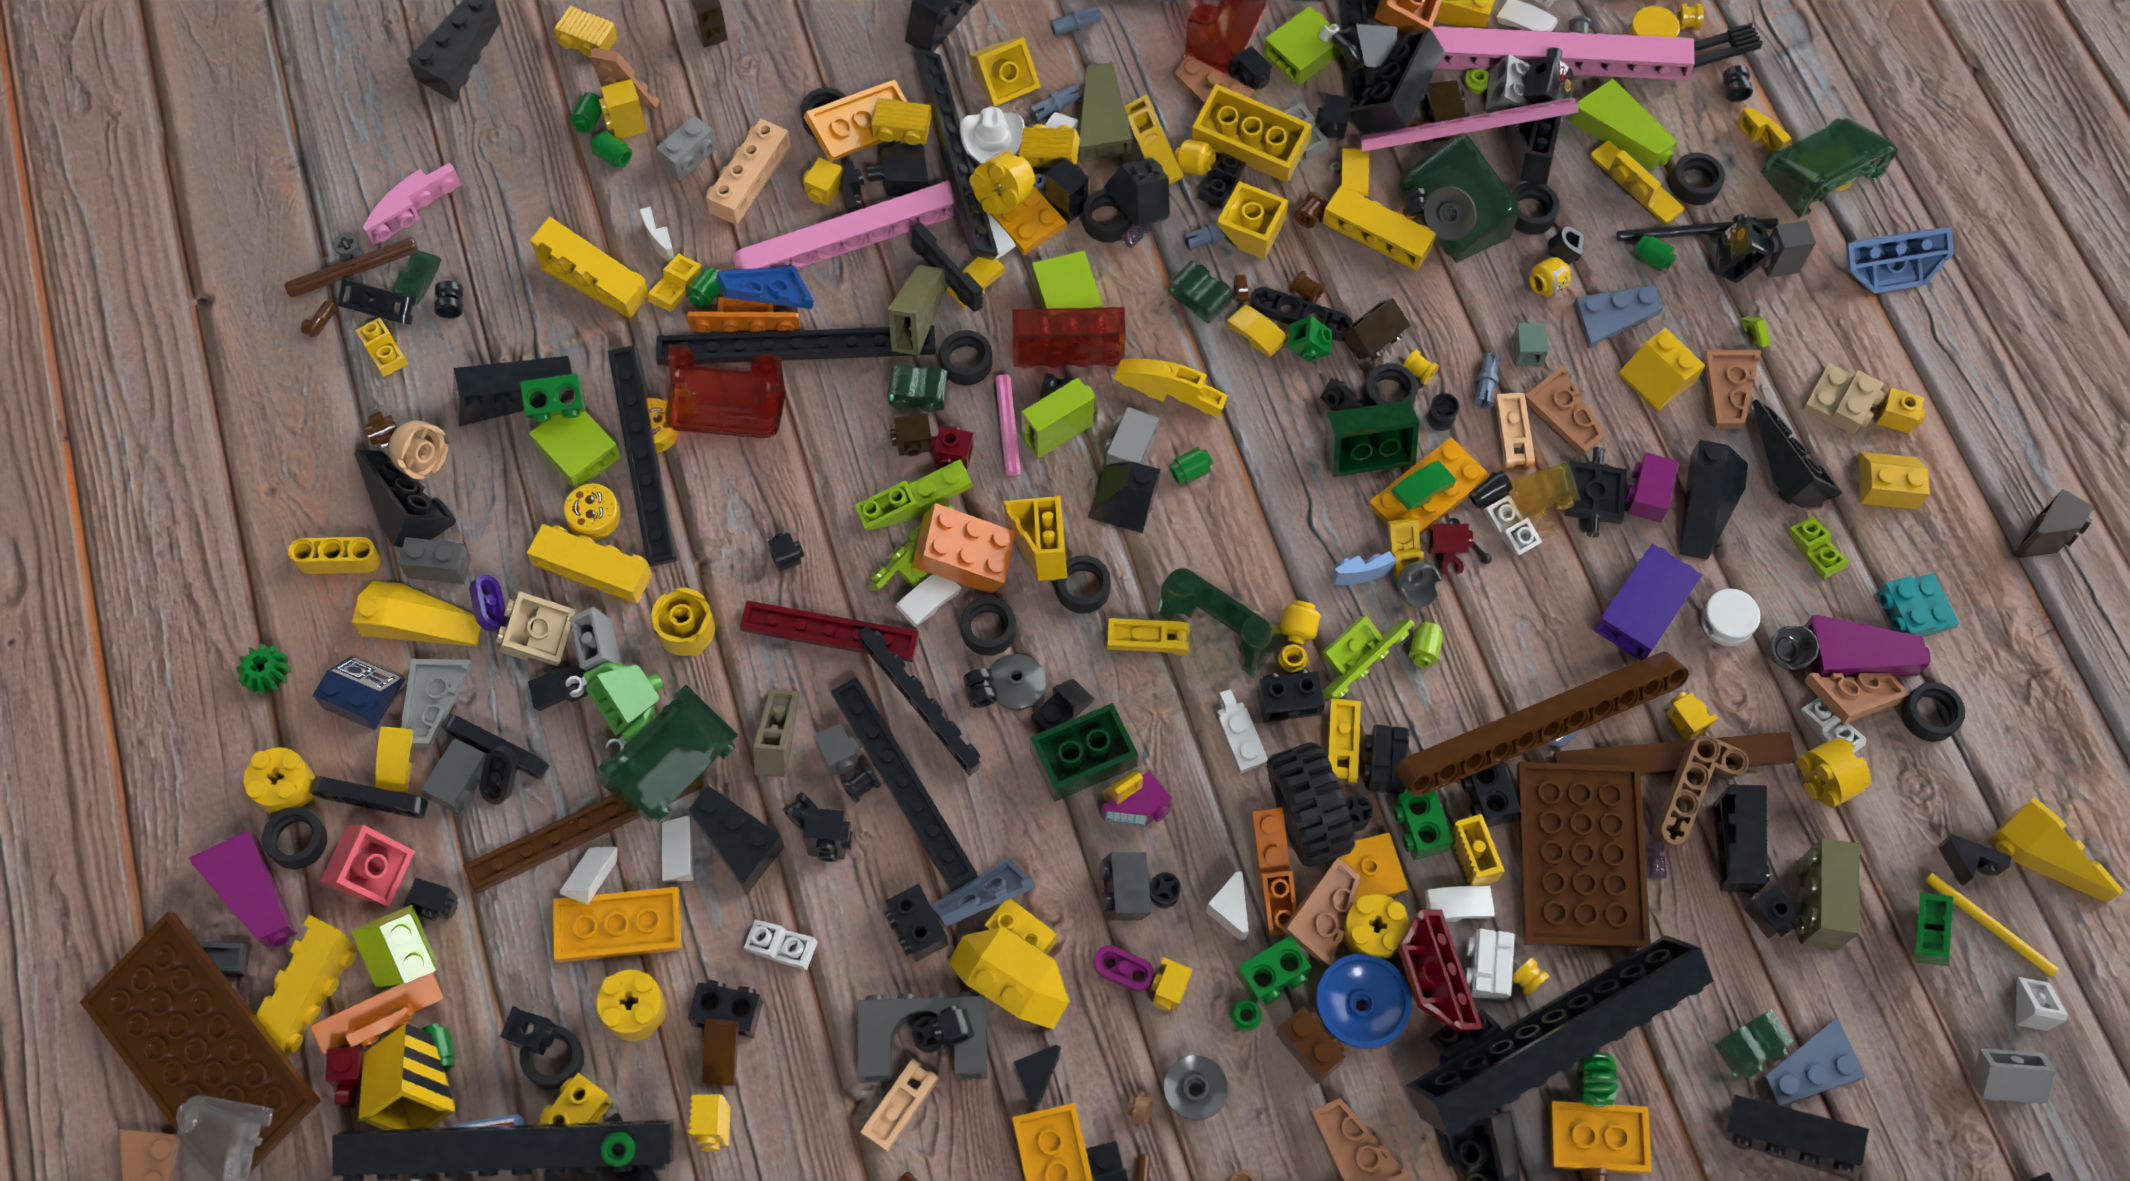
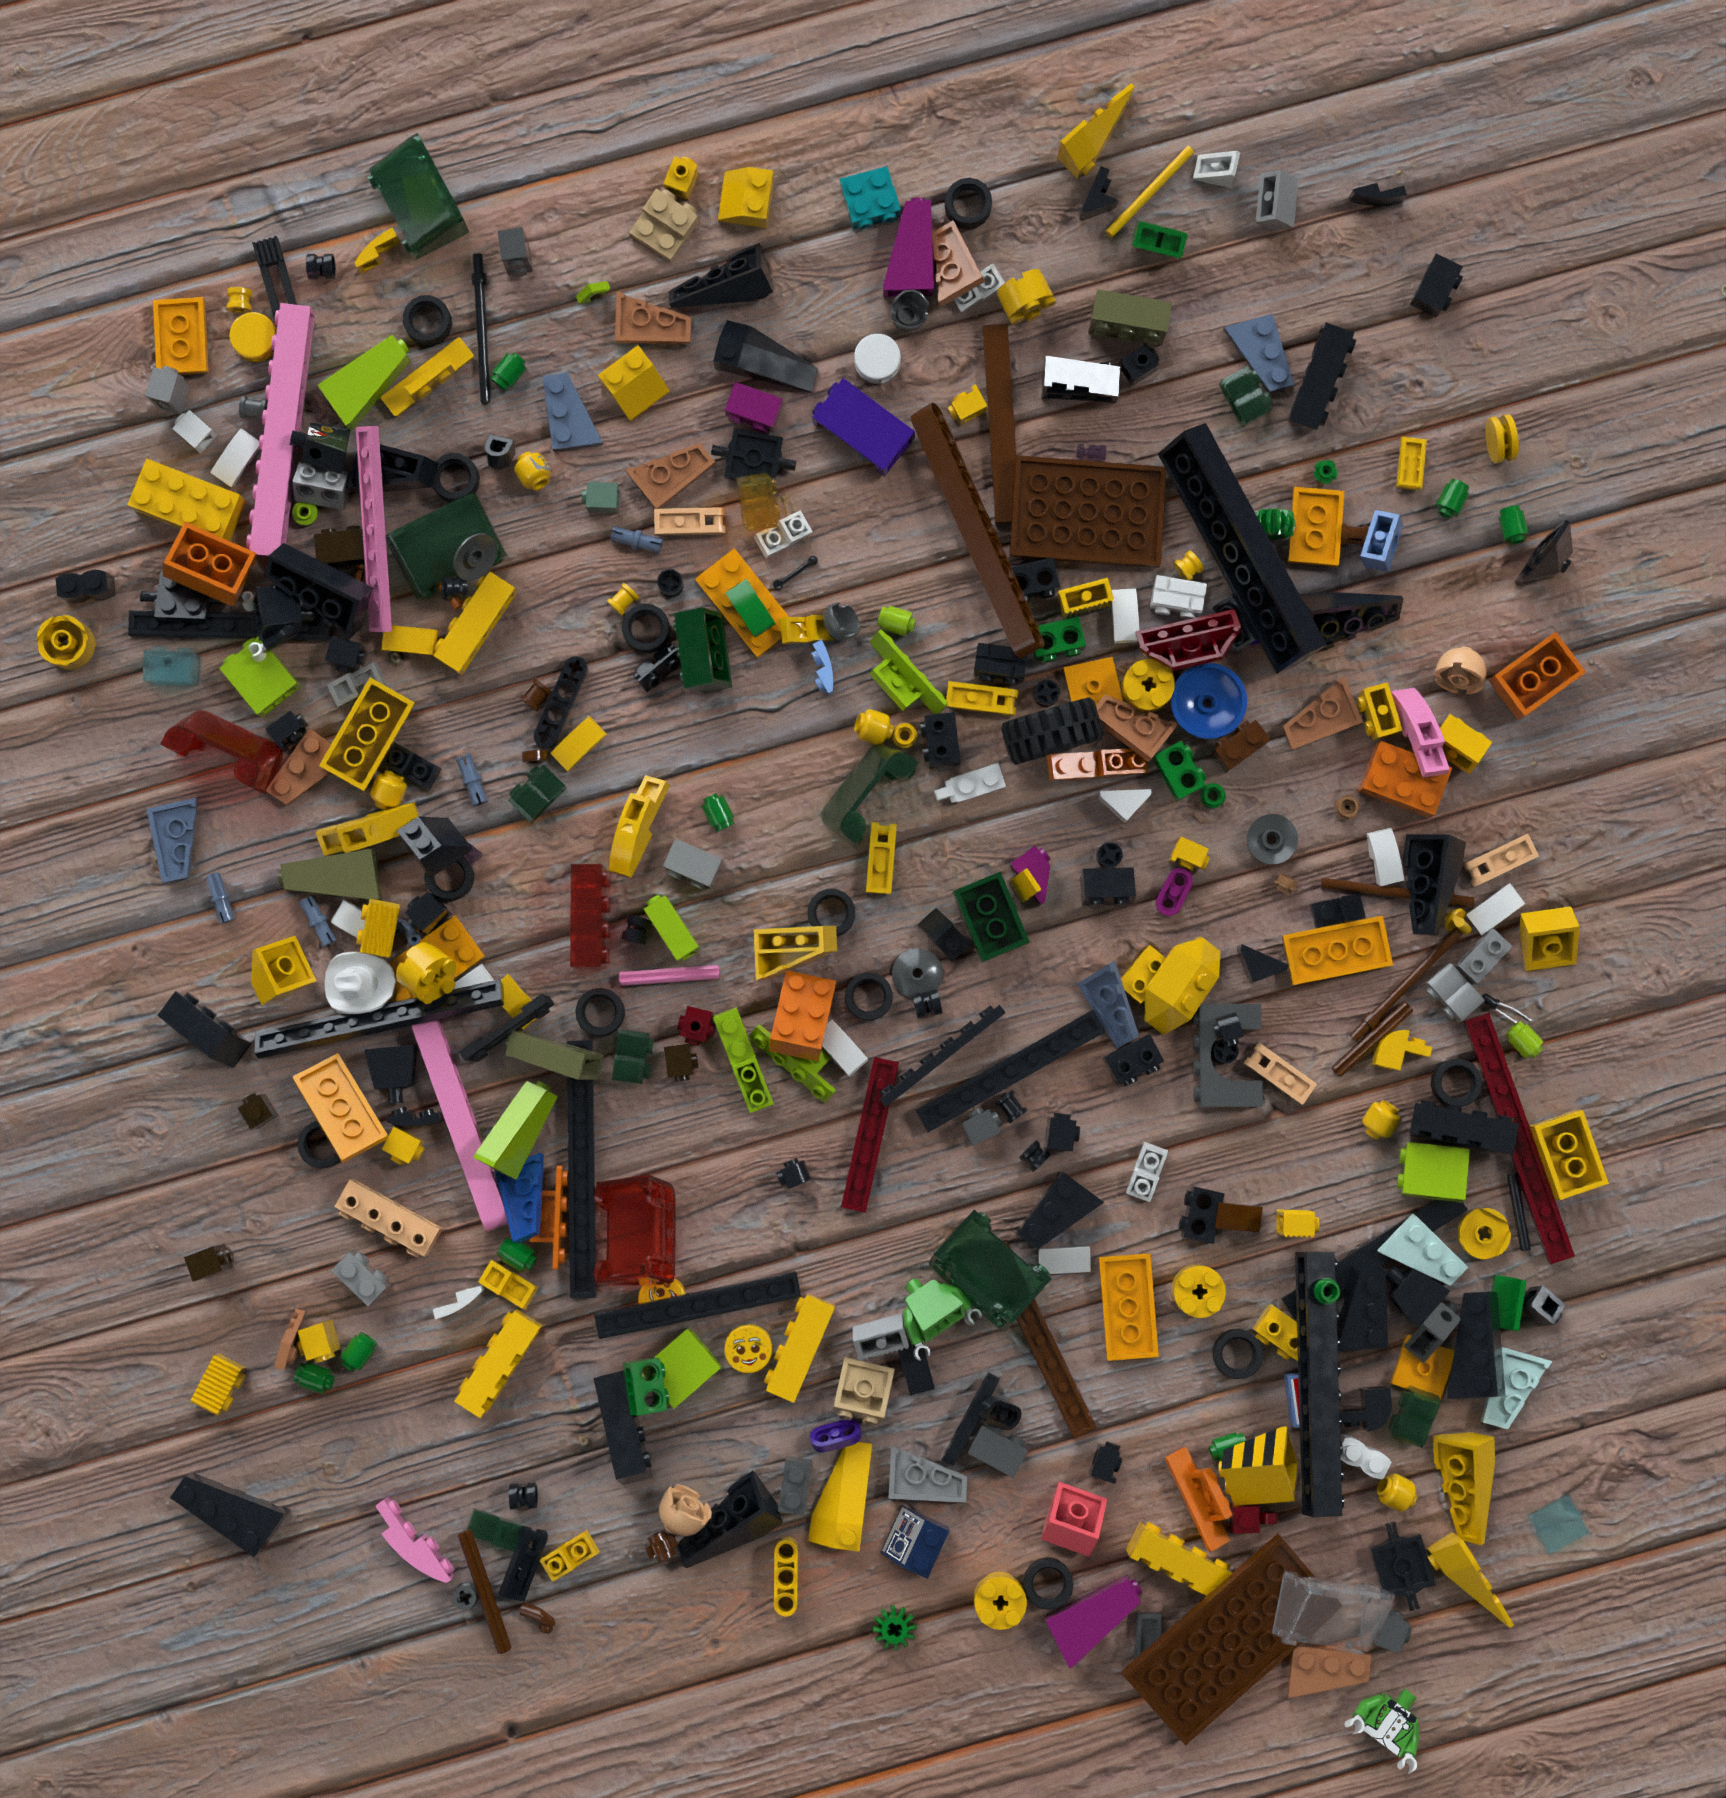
camera: 85 degrees left, 20 degrees up
black beam [309,776,429,819] -> none
lime slope [351,905,437,988] -> none
yellow slope [375,726,414,793] -> none
black brick [500,1006,556,1055] -> none
white slope [560,847,617,905] -> none
yellow brick [651,588,715,656] -> none
dark tan slope [753,689,799,777] -> none
yellow brick [872,98,931,145] -> none
lime brick [1032,250,1103,332] -> none
black slope [1088,462,1161,534] -> none
yellow slope [1217,181,1289,260] -> none
green brick [1288,316,1332,362] -> none
reddish brown bush [1294,192,1328,228] -> none
dark brown brick [1341,298,1411,360] -> none
dark red brick [1429,524,1473,574] -> none
black cone [1469,470,1514,508] -> none
medium nougat beam [1653,735,1749,849] -> none
black torso [1715,214,1773,284] -> none
lime slope [1789,516,1849,580] -> none
medium blue wedge [1846,227,1954,294] -> none
dark brown slope [2014,489,2094,558] -> none
none -> dark brown brick [238,1093,279,1130]
none -> lime slope [473,1081,557,1180]
none -> green plate [1313,460,1338,484]

